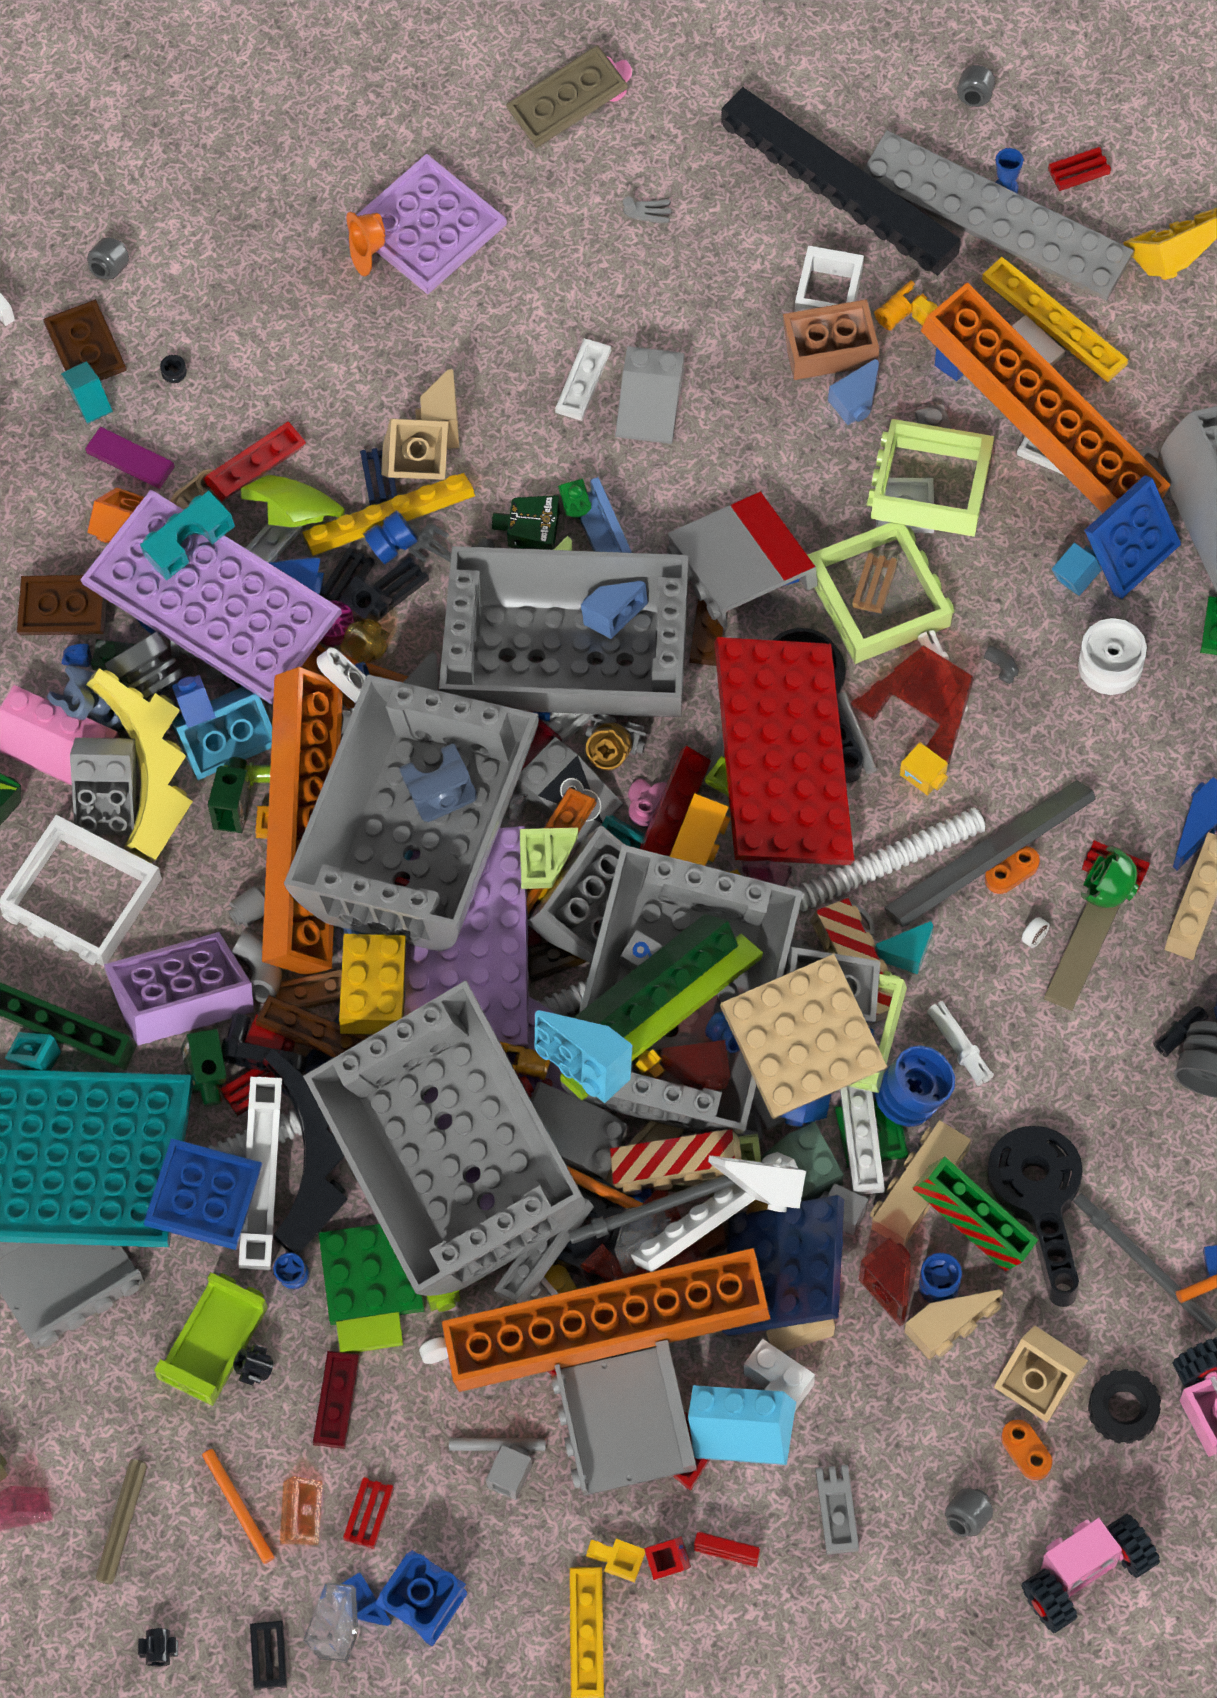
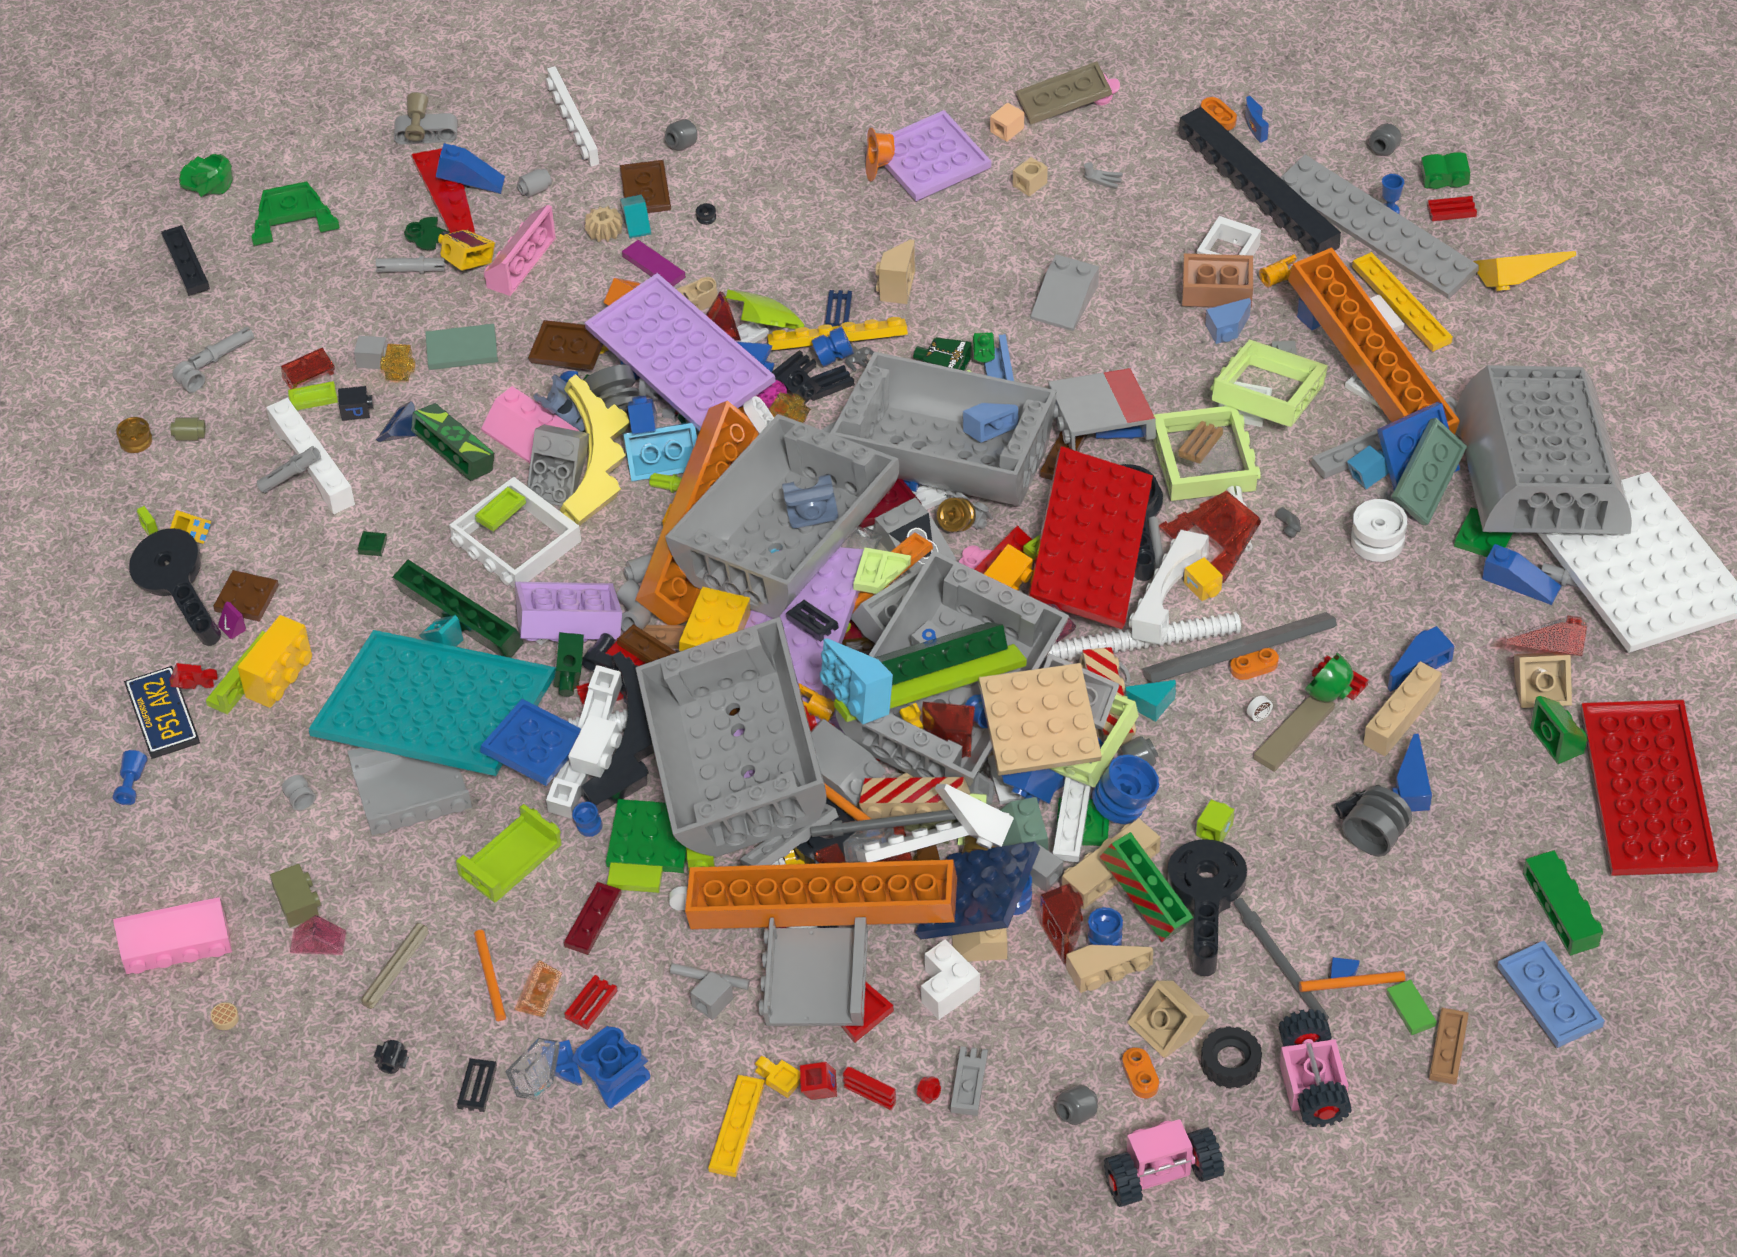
camera: 15 degrees right, 15 degrees down
teal arch [140,491,235,581] -> none
red plate [204,421,306,502] -> none
dark green torso [208,757,251,834] -> none
black gear [233,1344,273,1386] -> none
tan slope [381,419,448,480] -> none
white tile [555,338,611,421] -> none
medium azure slope [688,1385,796,1465] -> none
white pin [927,1001,994,1086] -> none
none -> lime tile [475,486,526,532]
none -> white brick [568,715,622,778]
none -> tan gear [585,205,623,242]
none -> clear red slope [706,291,741,341]
none -> black tile [786,600,839,642]
none -> red plate [917,1076,941,1104]
none -> light nougat brick [990,103,1024,142]
none -> tan brick [1013,157,1048,197]
none -> dark grey head [1121,736,1159,766]
none -> white arch [1129,530,1209,645]
none -> lime brick [1196,799,1235,842]
none -> orange plate [1201,97,1237,130]
none -> blue slope [1245,96,1269,143]
none -> light grey plate [1311,430,1383,479]
none -> sand green tile [1391,418,1467,525]
none -> green brick [1420,152,1471,189]

